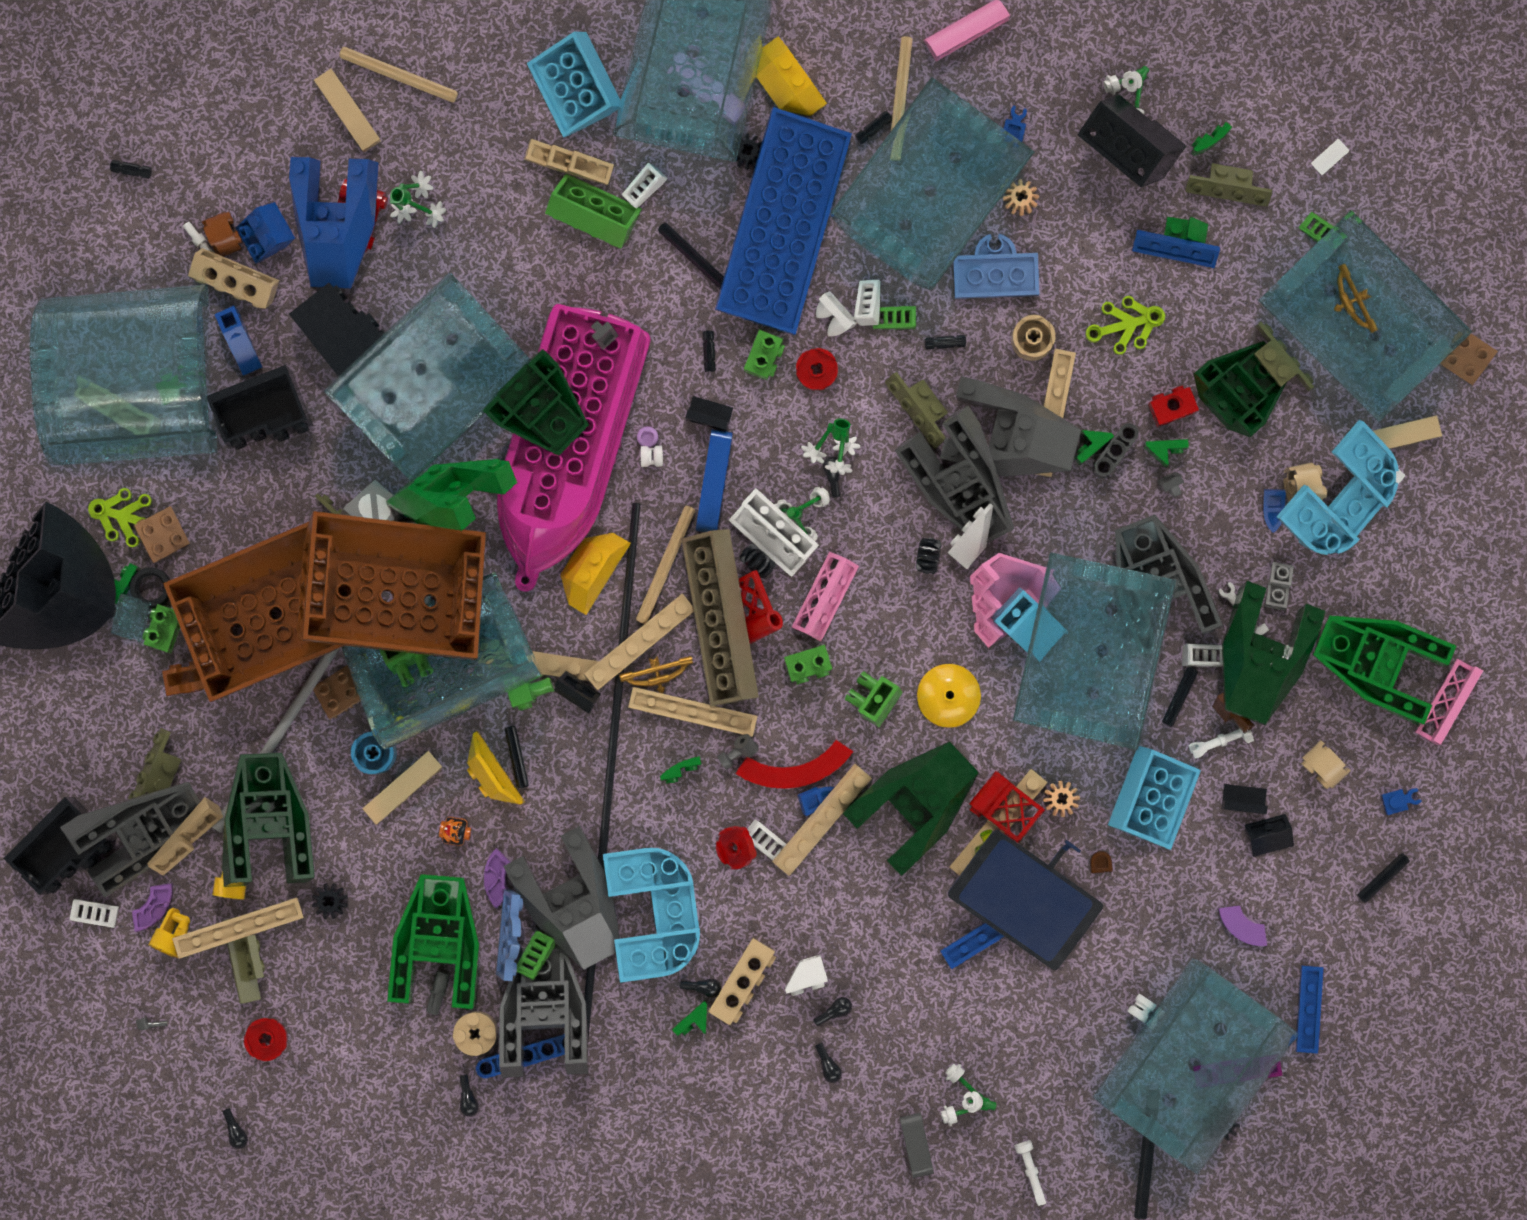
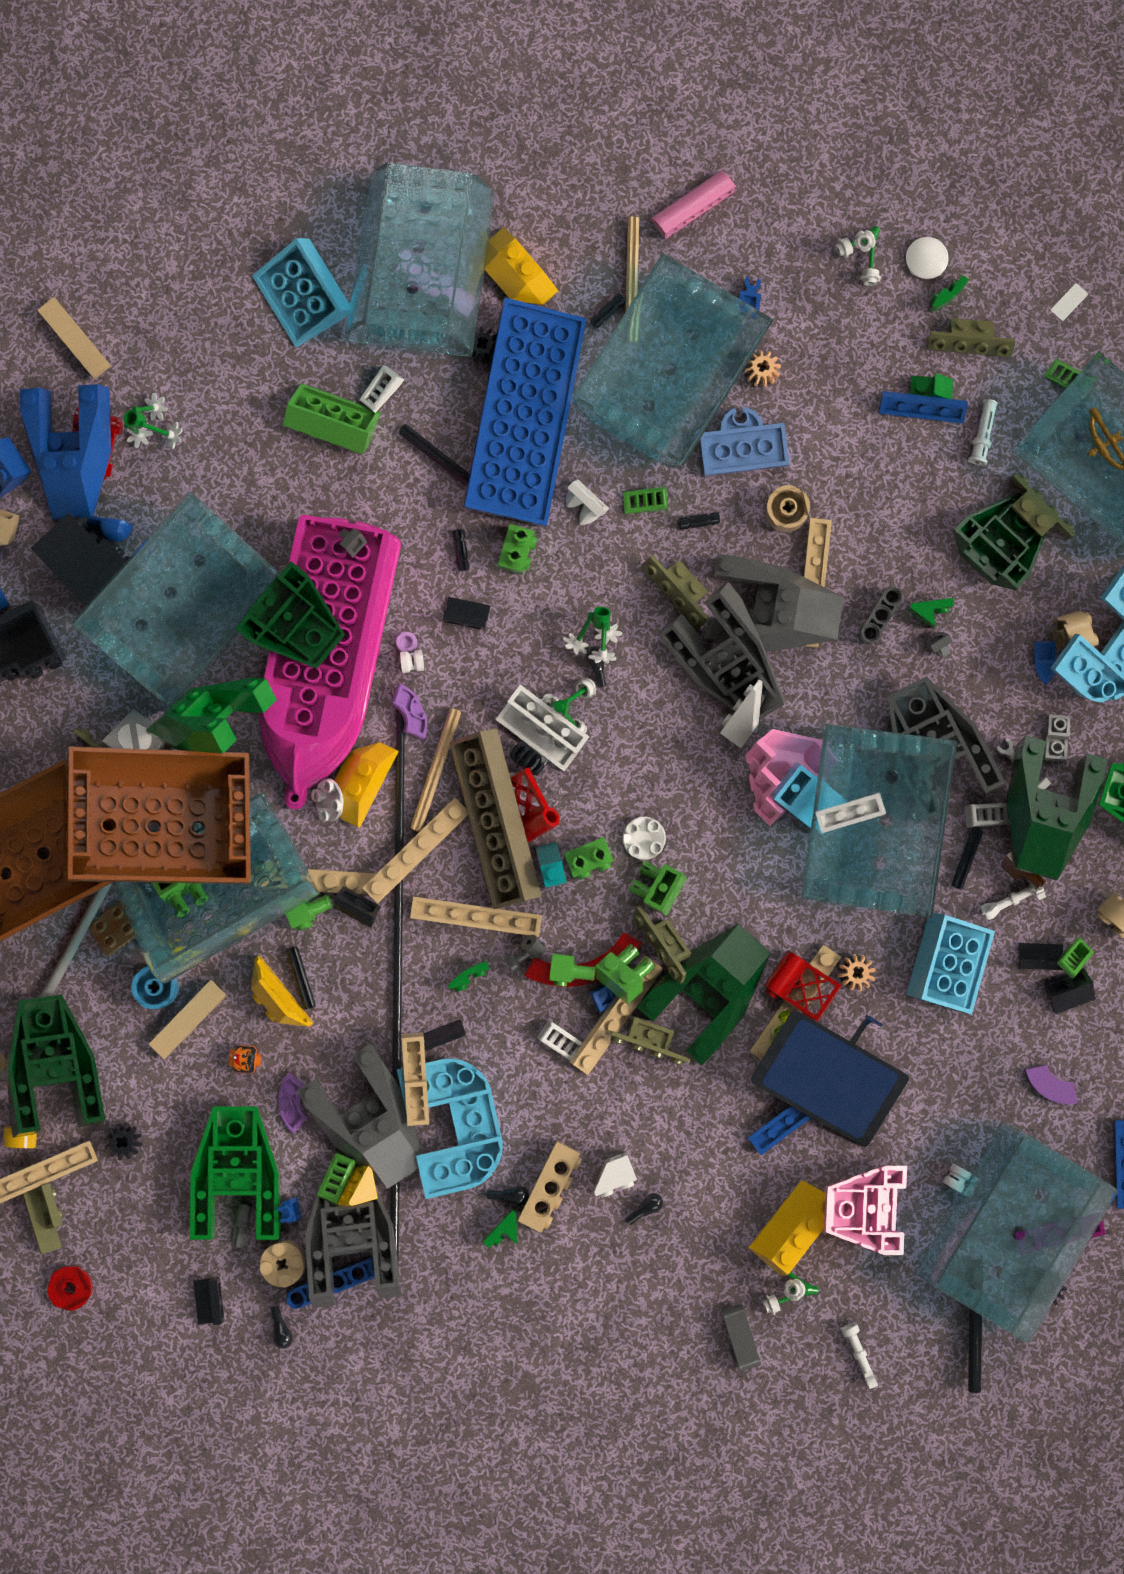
camera: 10 degrees left, 0 degrees up
black piece [222,1108,248,1149] -> none
tan axle [339,47,458,103] -> none
medium blue plate [496,889,523,981] -> none
tan slope [524,139,614,185] -> none
pearl gold piece [619,656,693,694] -> none
blue beam [696,429,733,532] -> none
red plate [716,826,757,870] -> none
bright pink fence [792,552,859,642] -> none
red plate [796,348,838,391] -> none
black piece [815,1043,842,1083] -> none
white slope [854,280,880,326] -> none
black gear [916,537,942,574] -> none
yellow dish [917,664,981,728] -> none
green slope [1075,430,1114,465] -> none
black piece [1077,95,1186,188] -> none
lime plant [1085,296,1165,355] -> none
reddish brown tile [1090,851,1113,873] -> none
red brick [1148,385,1199,428] -> none
none -> blue cap [87,516,133,542]
none -> black panel [194,1277,225,1325]
none -> blue plate [277,1197,302,1223]
none -> white dish [311,778,343,822]
none -> yellow slope [337,1166,378,1206]
none -> medium lavender tile [391,684,427,740]
none -> tan slope [401,1032,429,1126]
none -> black slope [423,1020,466,1051]
none -> teal slope [536,842,567,889]
none -> bright green brick [550,954,595,986]
none -> bright green brick [596,944,655,1005]
none -> olive bracket [605,1017,691,1066]
none -> white dish [623,817,666,860]
none -> olive bracket [633,906,691,984]
none -> yellow slope [748,1180,826,1277]
none -> white plate [815,792,886,833]
none -> bright pink wedge [824,1165,907,1255]
none -> white dish [906,237,948,279]
none -> white pin [968,399,998,466]
none -> bright green slope [1057,937,1094,979]

